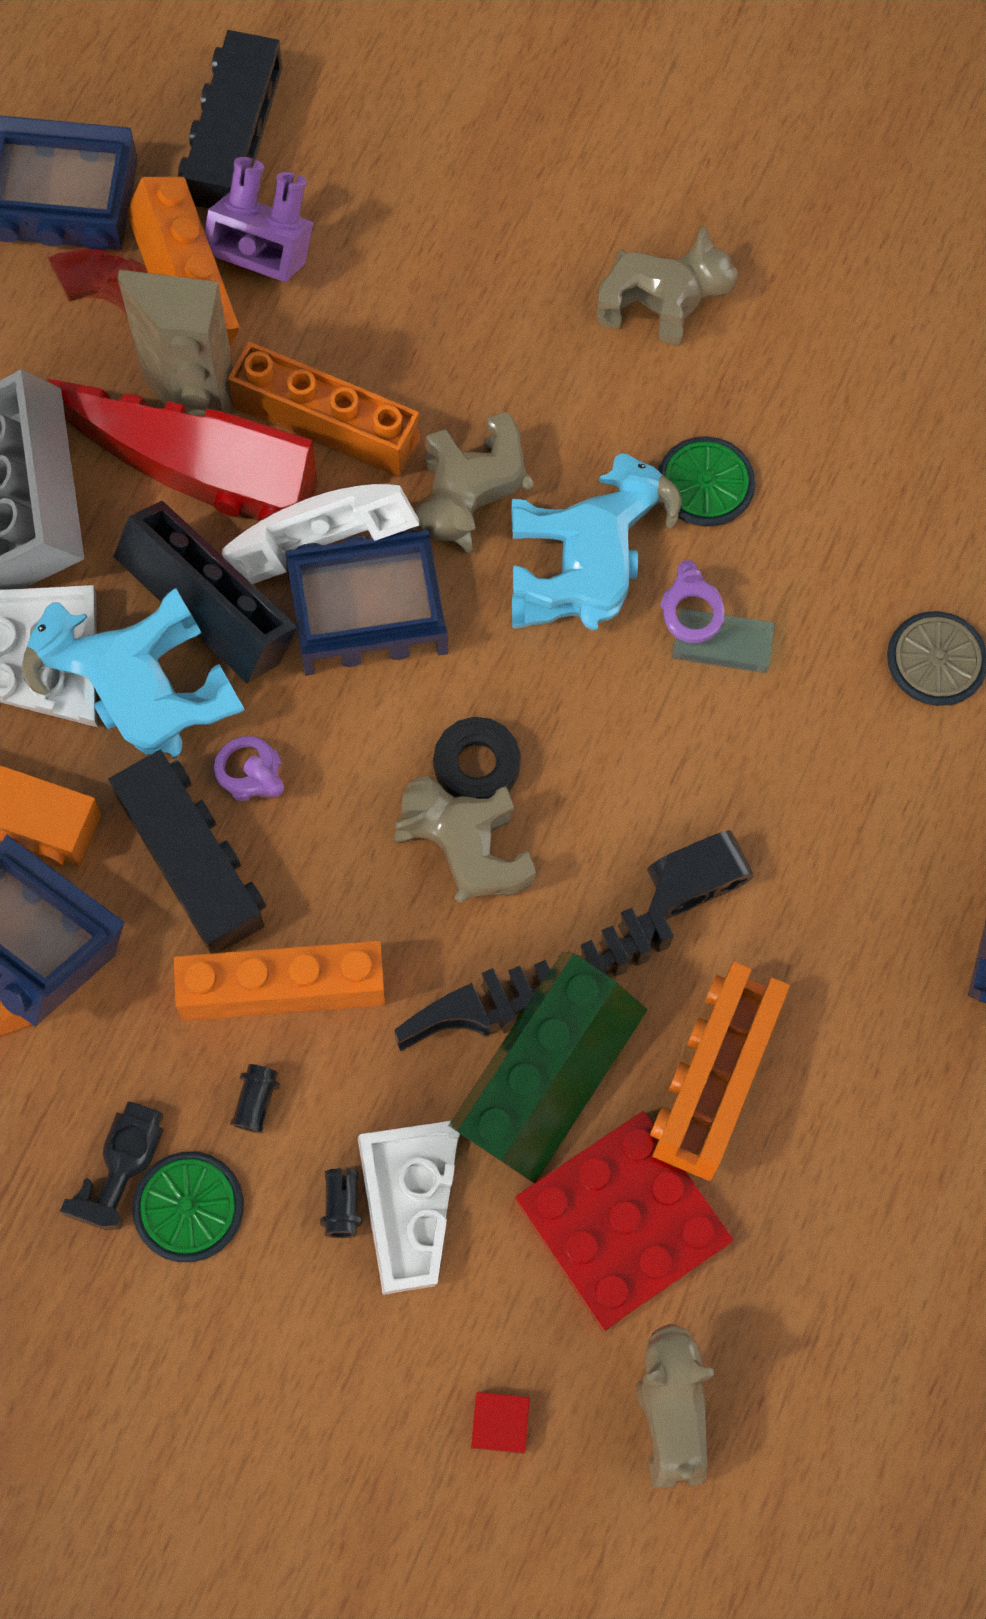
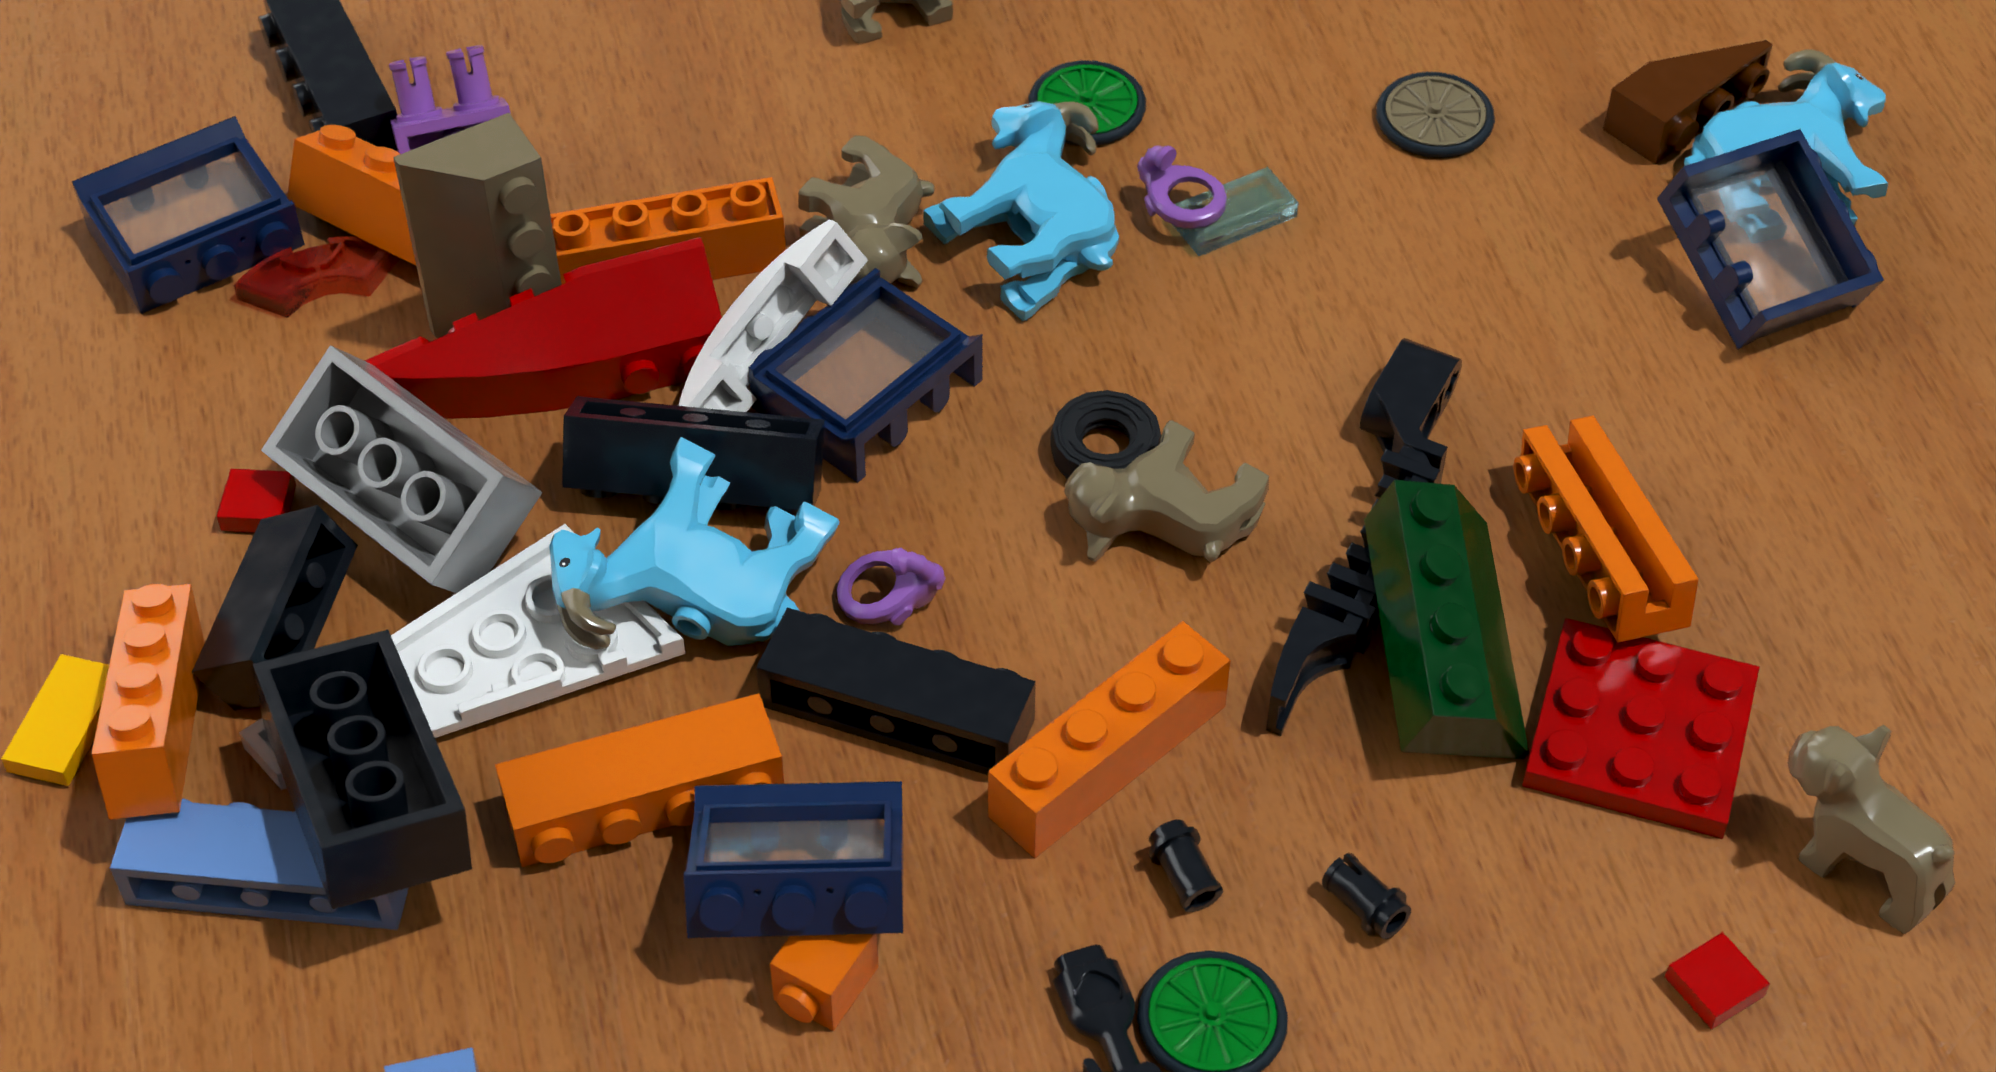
camera: 35 degrees left, 20 degrees down
white wing [358,1121,460,1295] -> none

